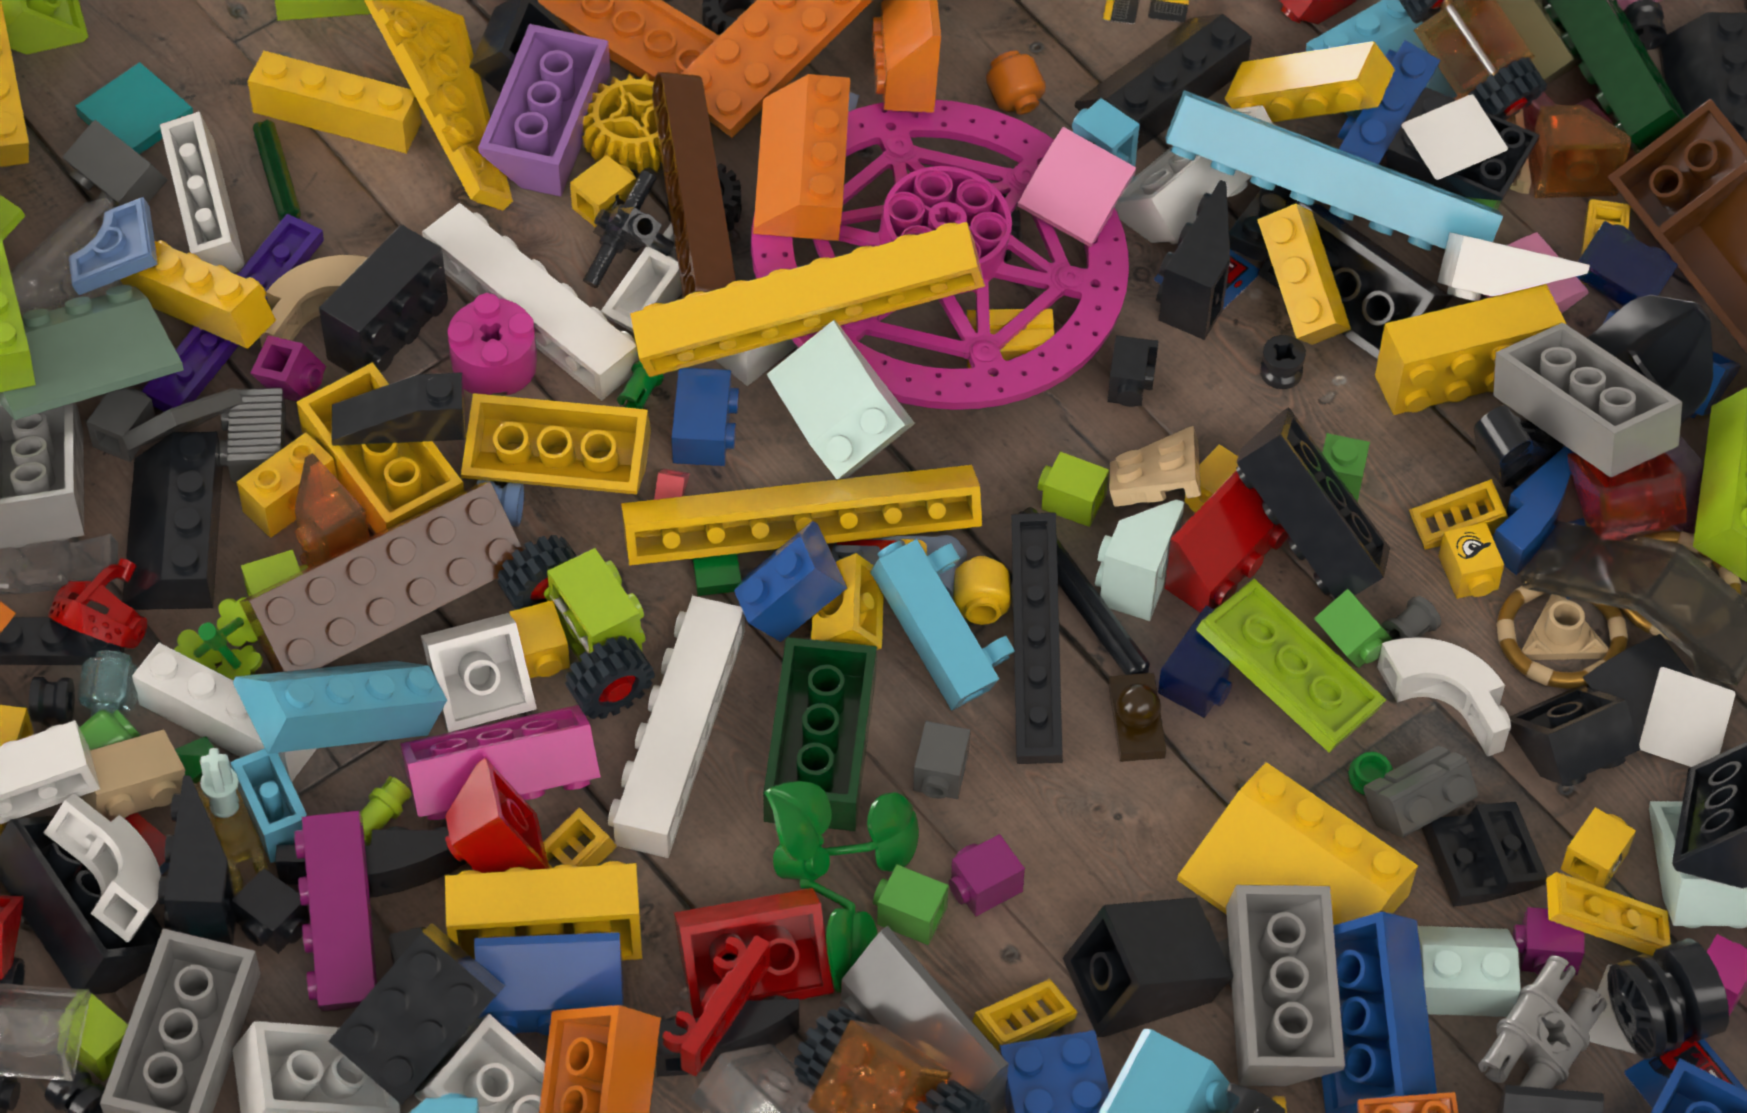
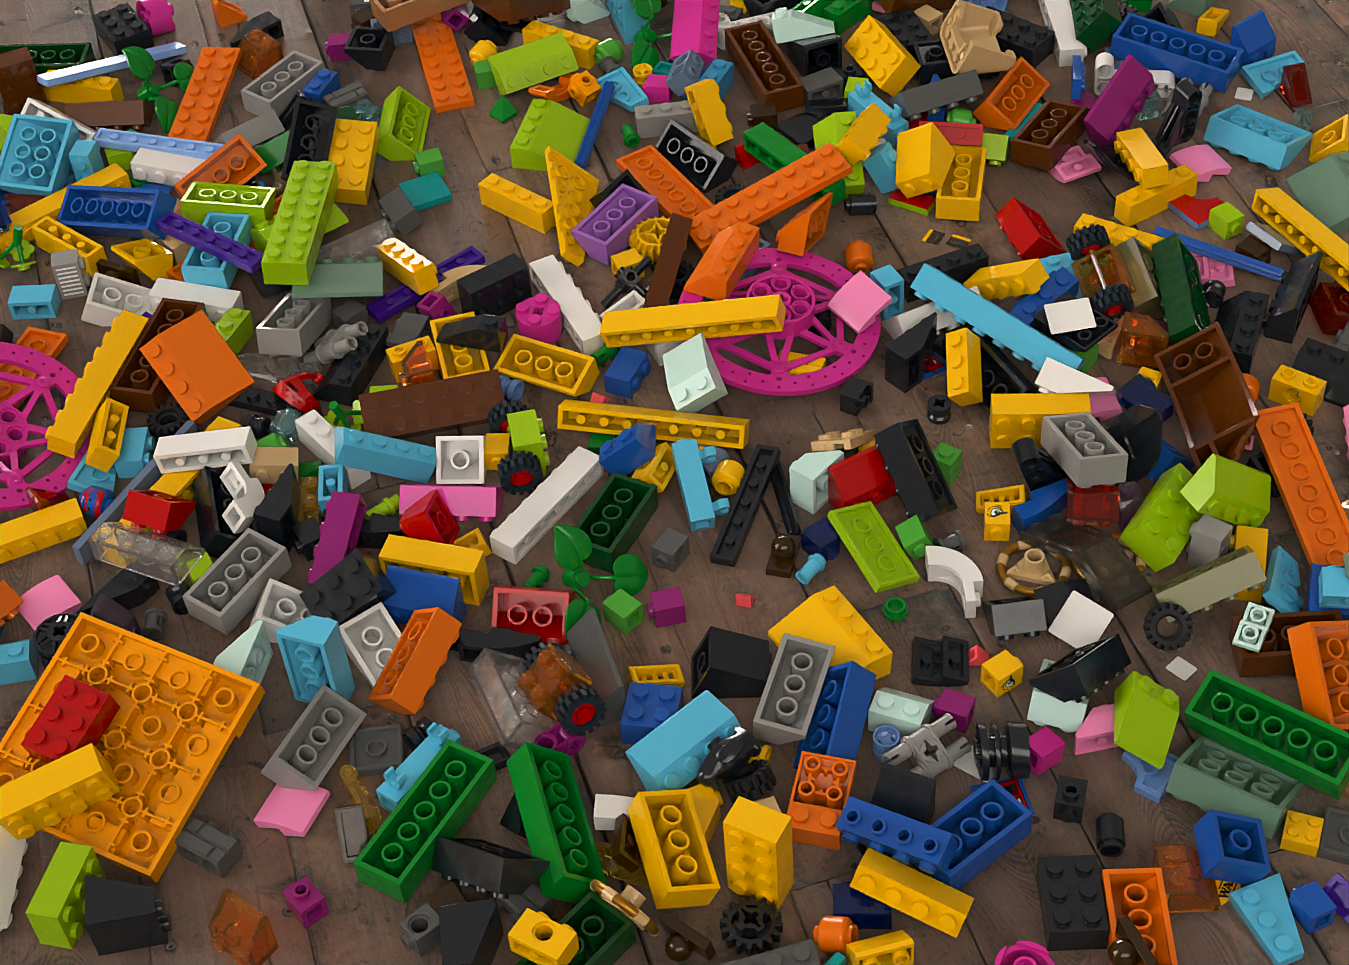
camera: 25 degrees right, 10 degrees down
medium blue tile [69,197,158,295] -> none
dark grey tile [122,387,243,451] -> none
white brick [160,111,245,273] -> none
light aqua axle [200,748,240,818] -> none
dark green axle [253,119,301,221] -> none
red plate [662,935,771,1077] -> none
lime brick [1038,452,1109,527] -> none
dark grey brick [1363,745,1478,838] -> none
yellow tile [1546,872,1671,956] -> none
none -> light grey pin [303,321,368,367]
none -> bright green brick [412,147,446,177]
none -> green pin [522,565,550,588]
none -> coral piece [735,593,755,608]
none -> medium azure pin [795,553,826,585]
none -> medium blue wheel [872,725,900,763]
none -> coral piece [969,645,990,666]

